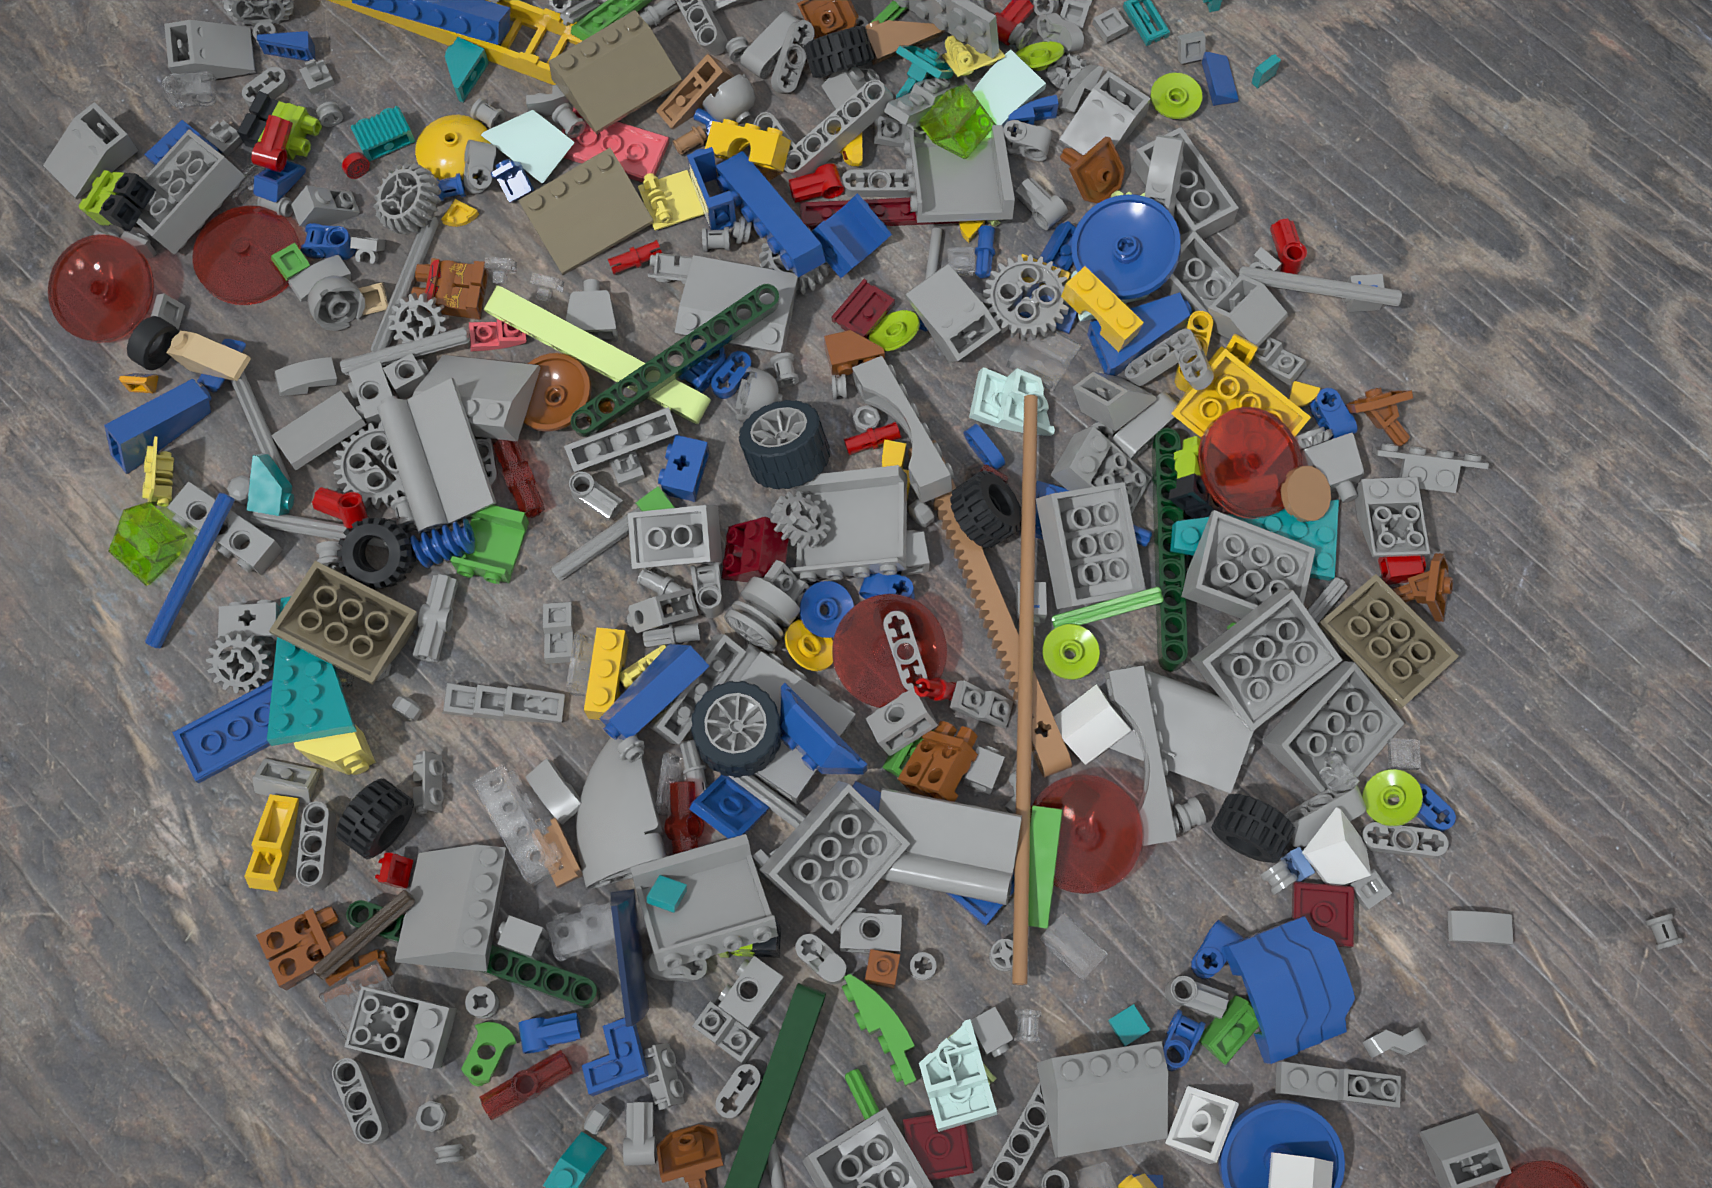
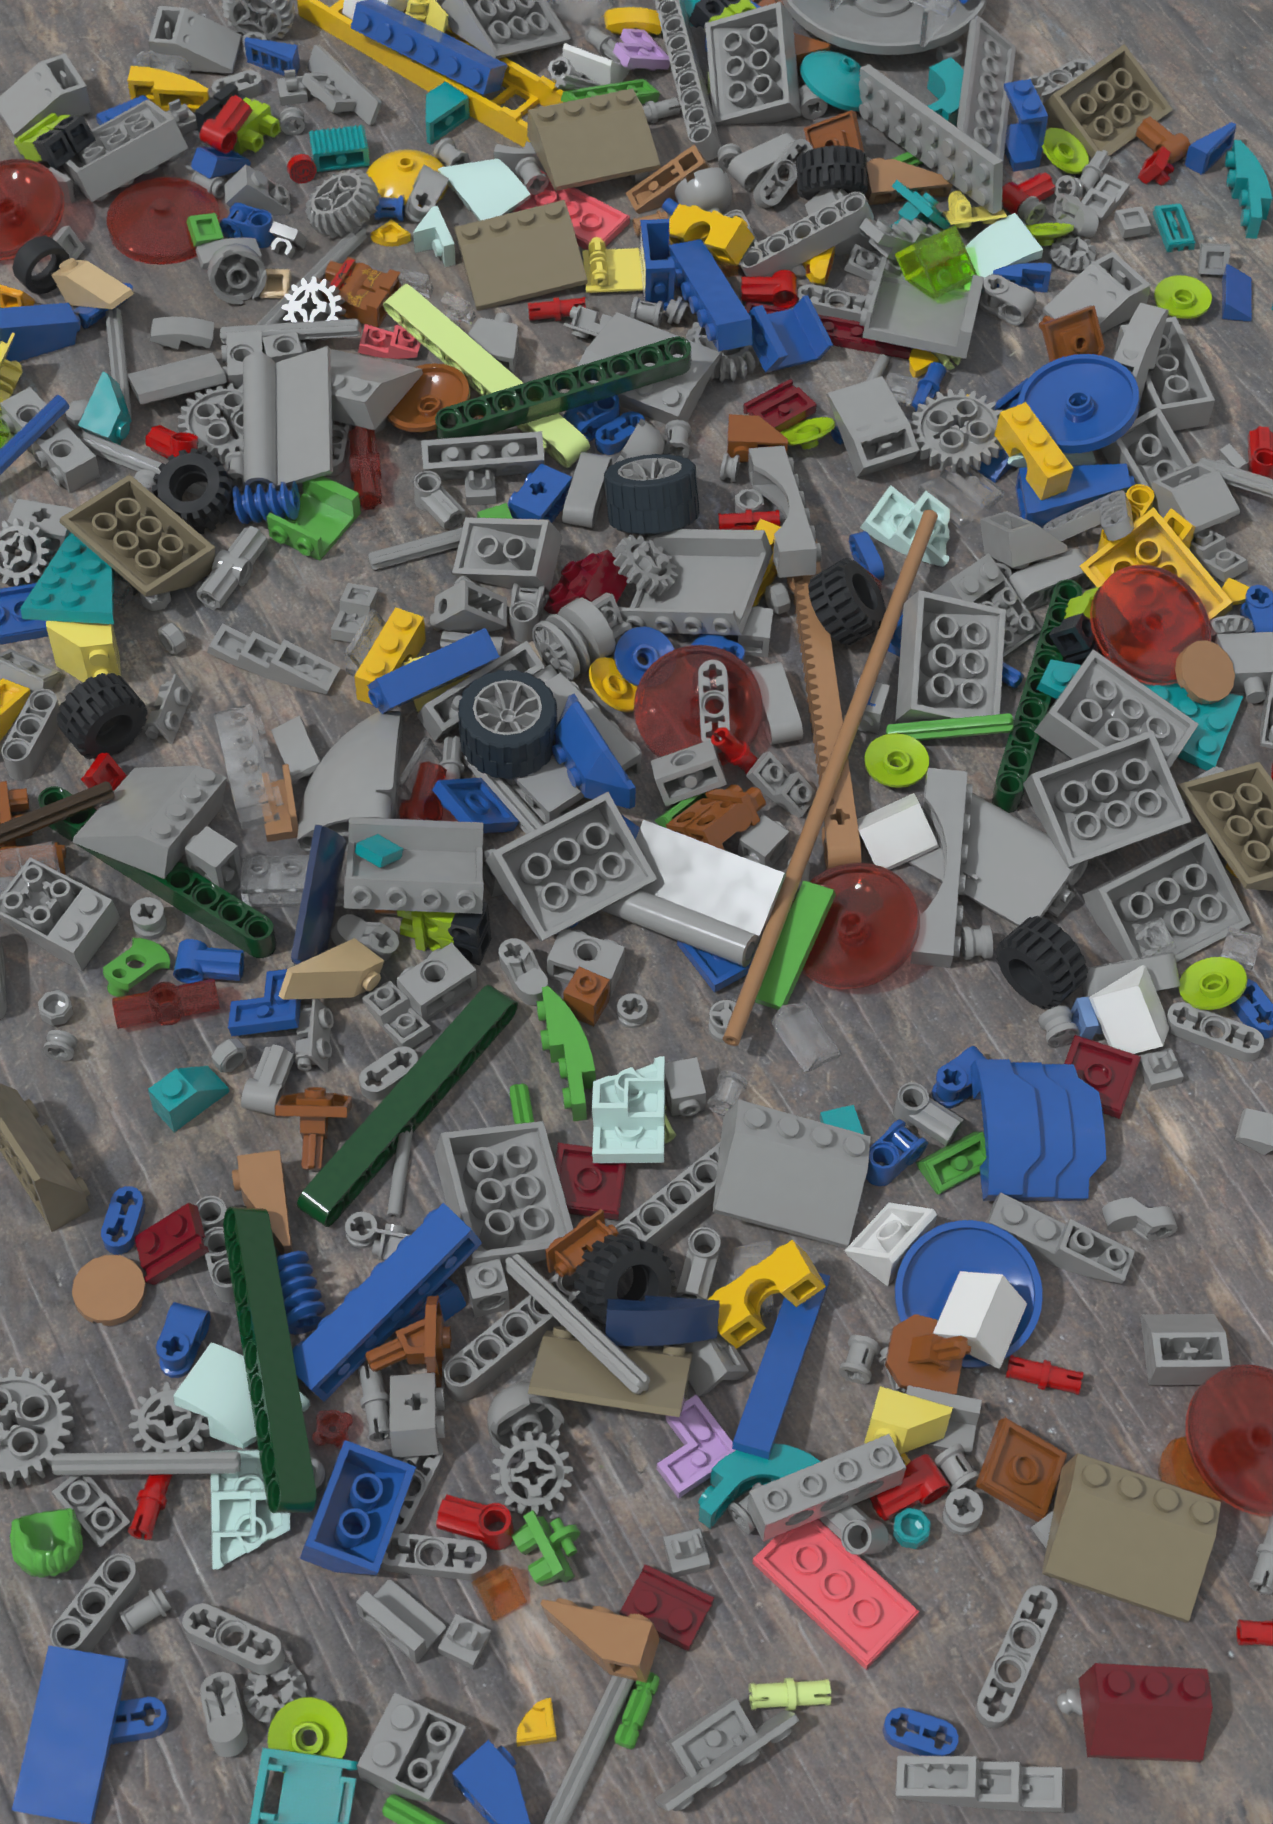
camera: 15 degrees right, 15 degrees down
bracket [491,159,535,203] -> none
light grey plate [617,736,645,762] -> none
light grey piece [1015,178,1068,230] -> none
light grey slope [1058,65,1104,112] -> none
none -> yellow slope [127,66,210,113]
none -> tan slope [279,938,384,1000]
none -> light grey bracket [301,45,382,125]
none -> light aqua slope [413,206,456,267]
none -> light grey beam [562,452,612,528]
none -> light grey beam [748,662,803,745]

